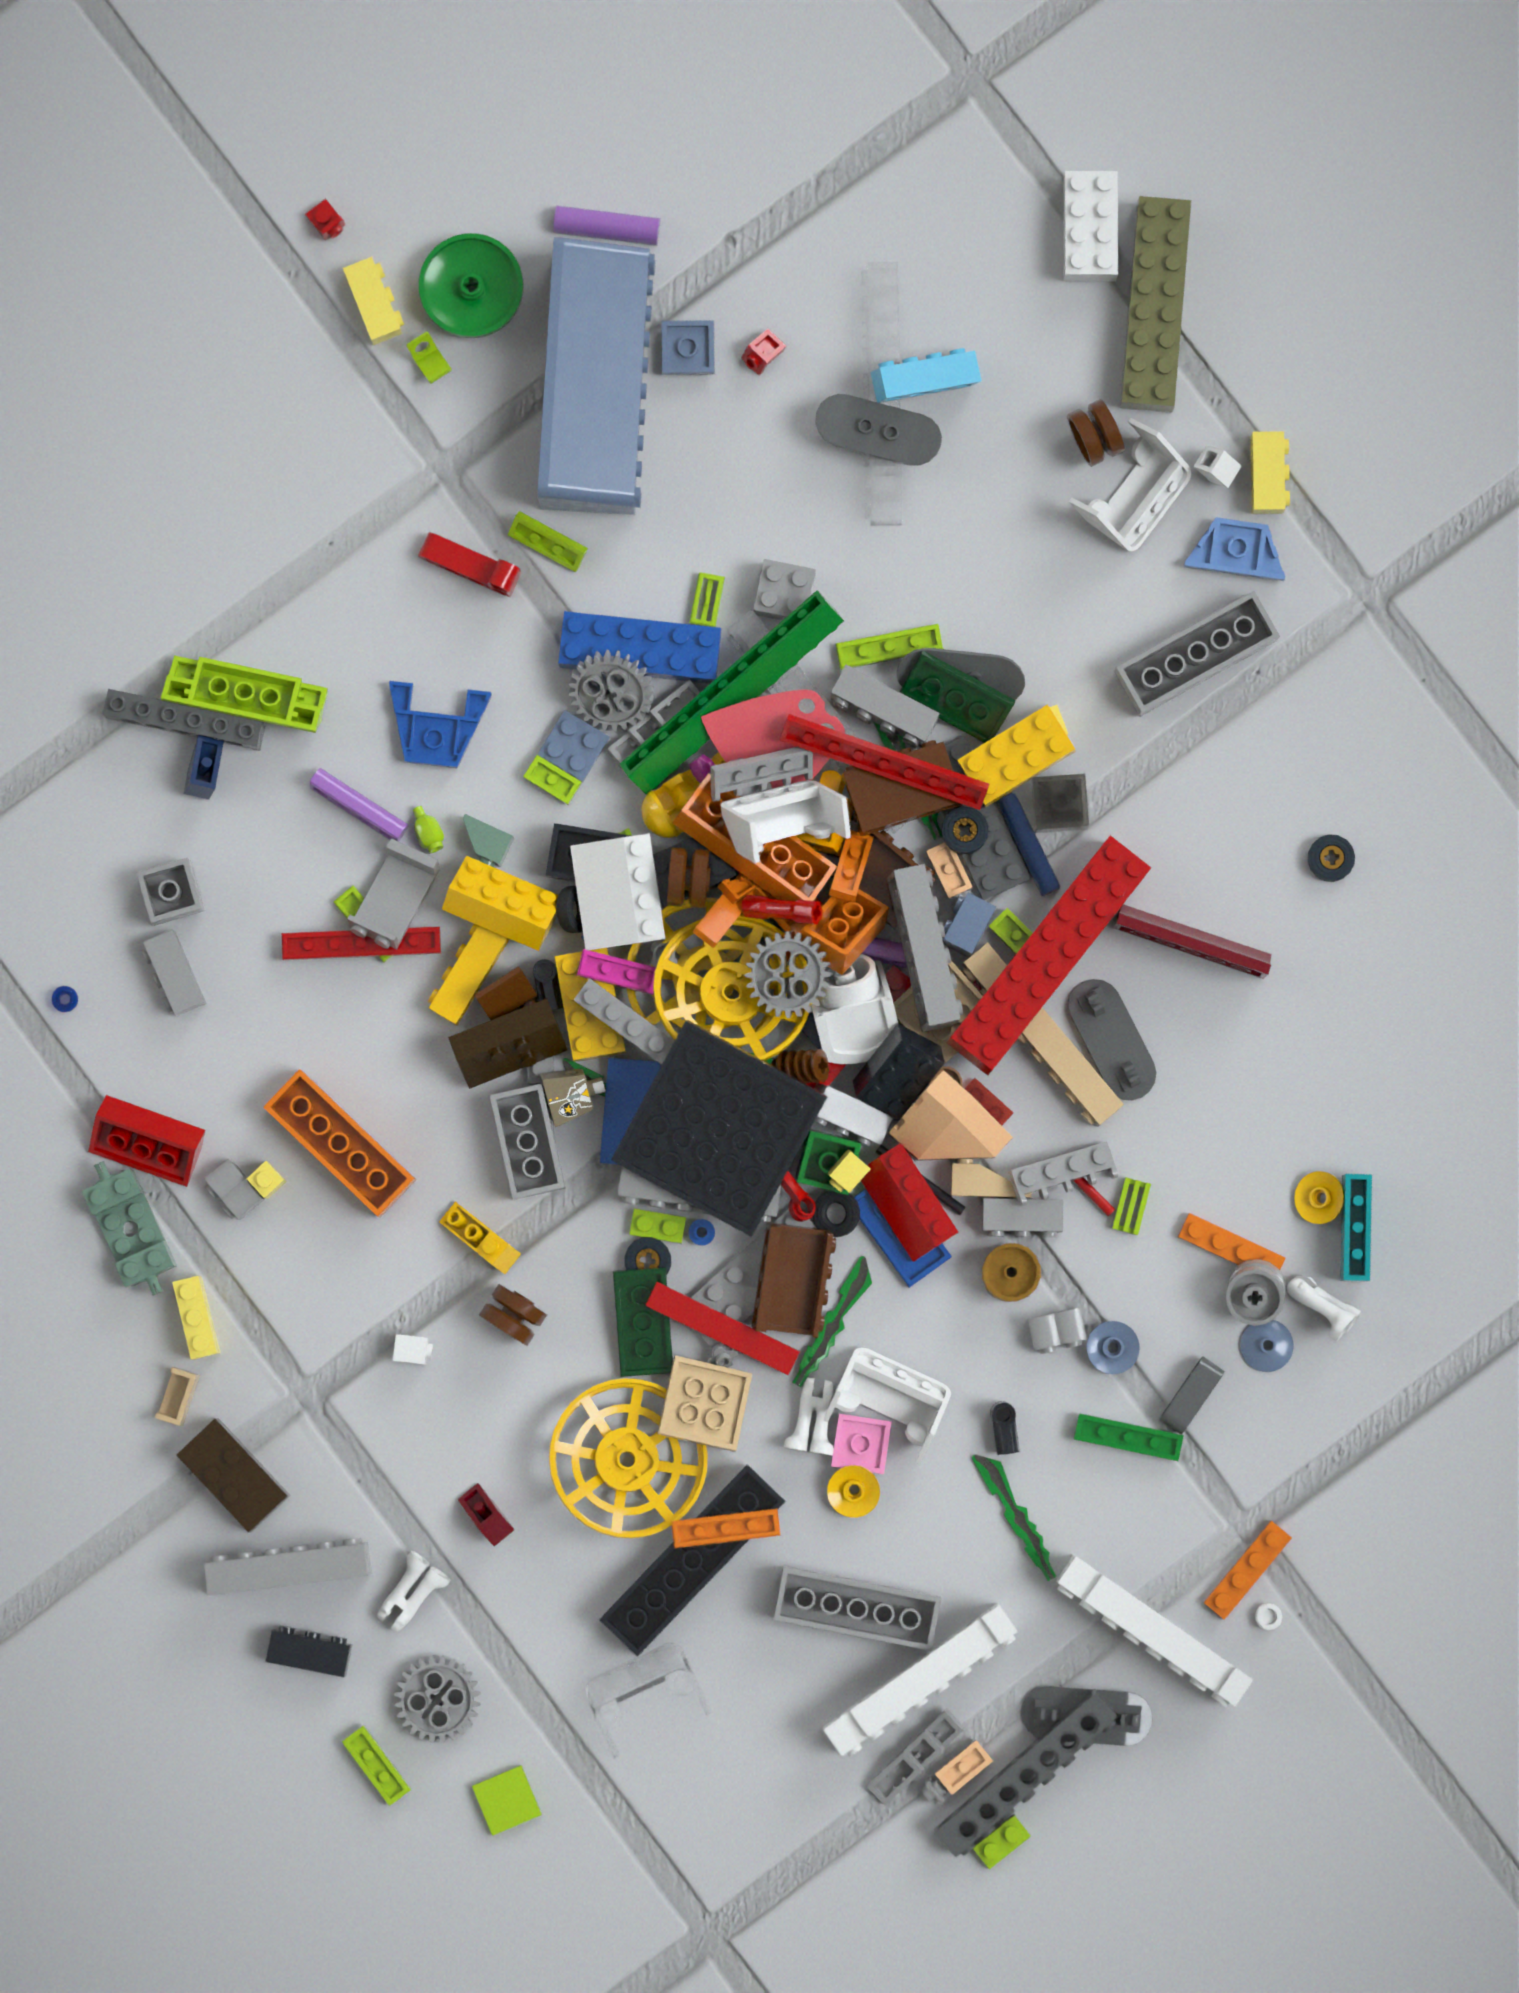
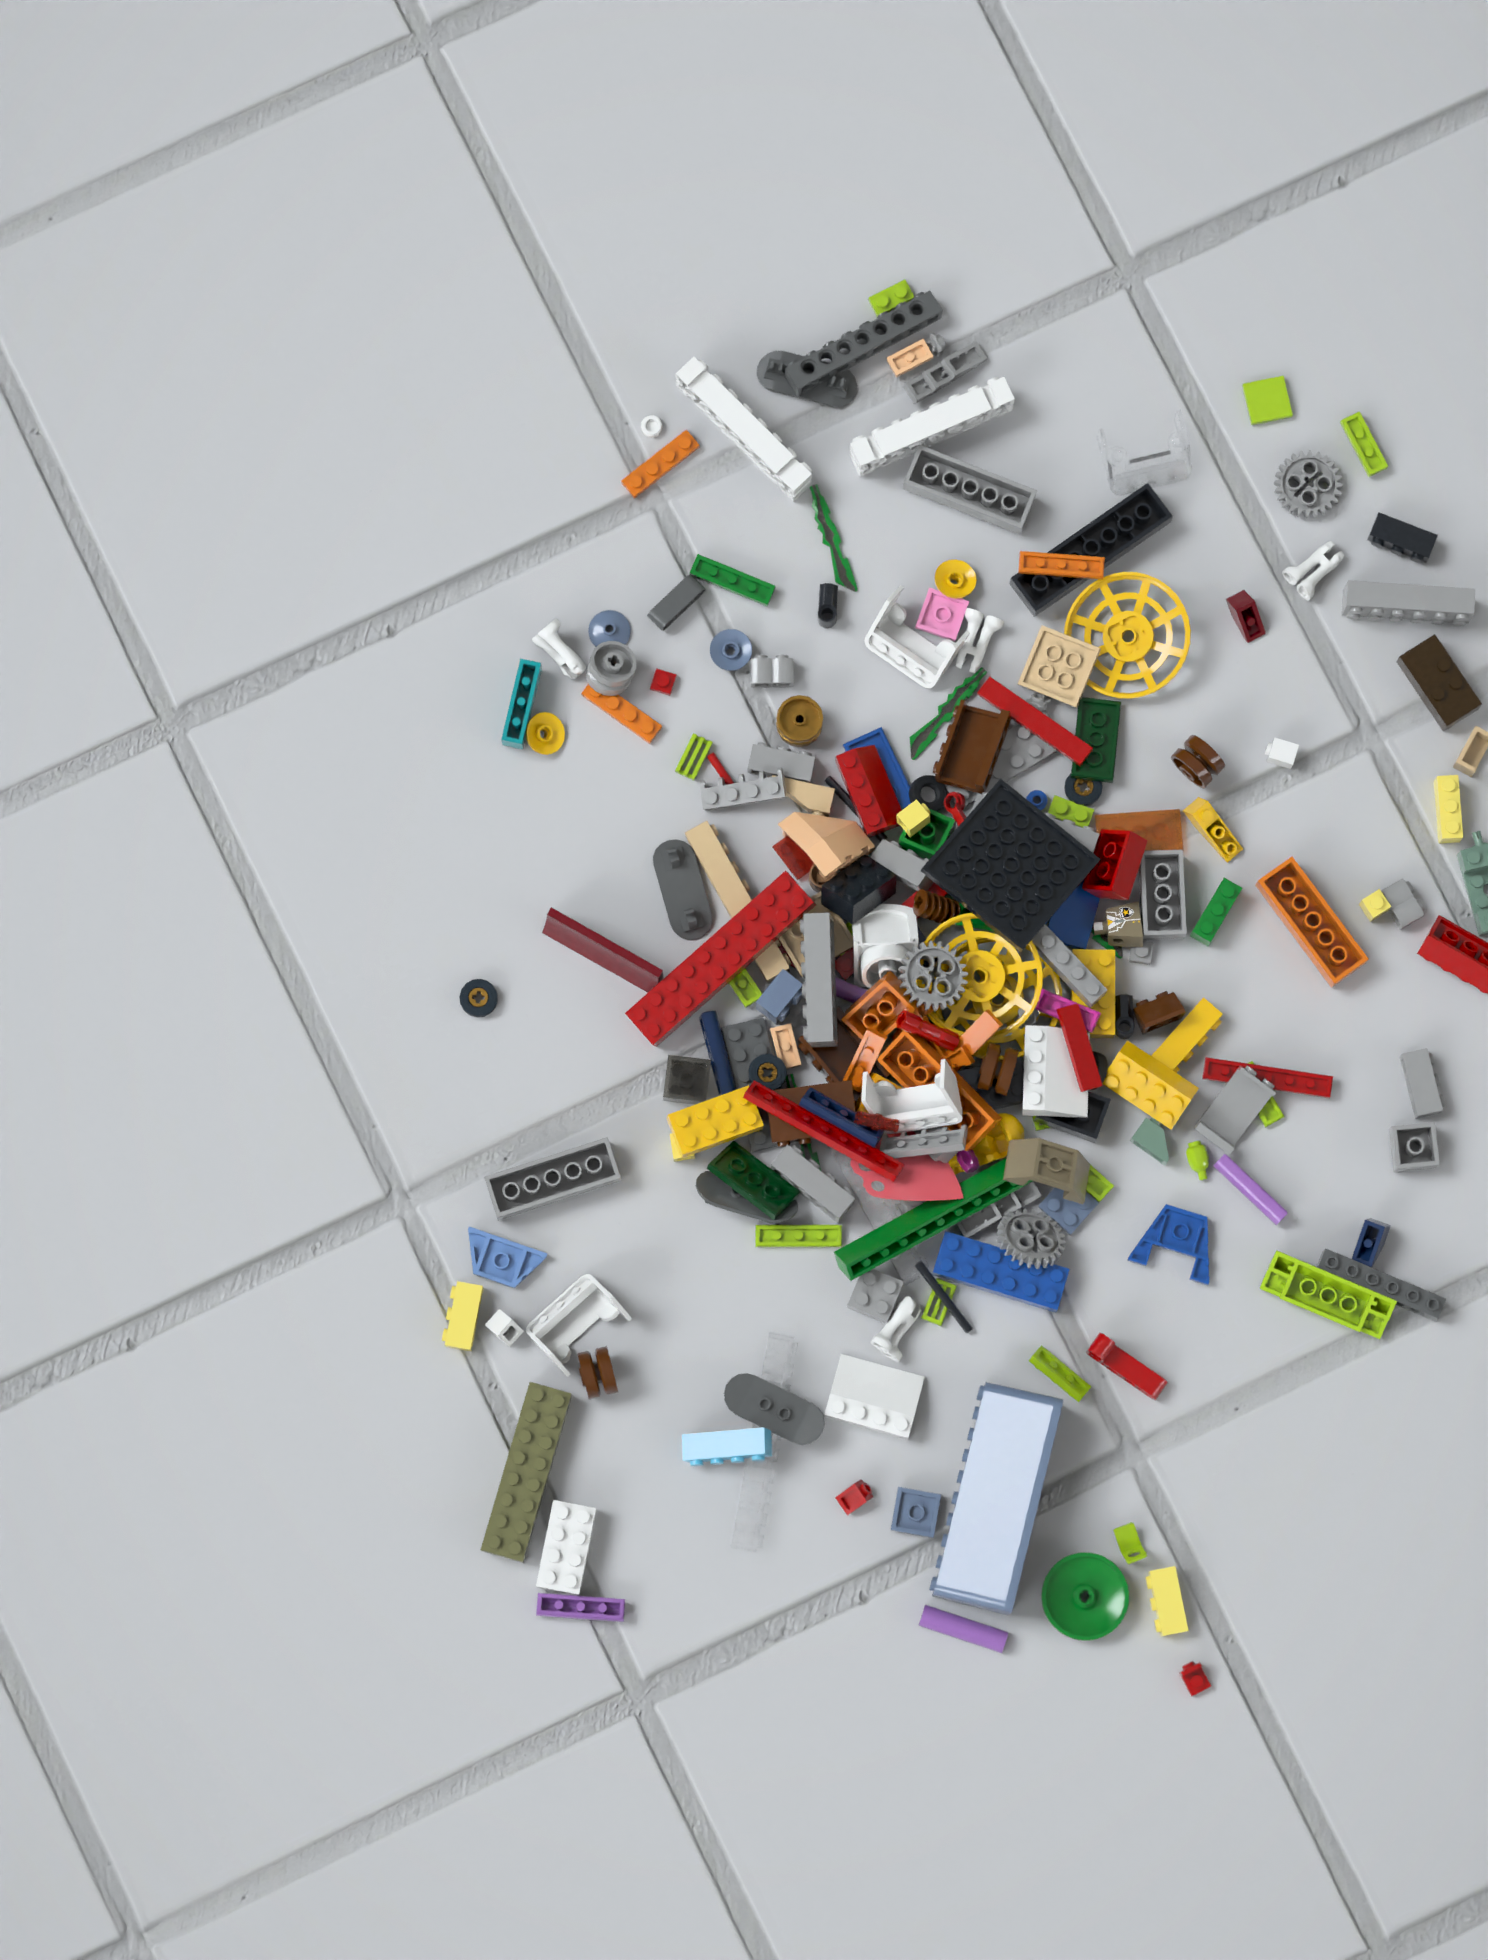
camera: 175 degrees left, 5 degrees down
dark brown brick [448,999,568,1089] -> none
none -> medium lavender brick [536,1593,625,1622]
none -> red plate [650,668,677,696]
none -> dark blue brick [799,1087,885,1148]
none -> white slope [824,1354,924,1440]
none -> clear red pin [854,1110,900,1133]
none -> white piece [871,1296,921,1362]
none -> black bar [915,1261,973,1333]
none -> dark tan slope [1003,1138,1090,1204]
none -> red tile [1056,1003,1103,1092]
none -> red brick [1082,829,1148,900]
none -> clear orange tile [1095,809,1184,851]
none -> green brick [1190,878,1242,946]

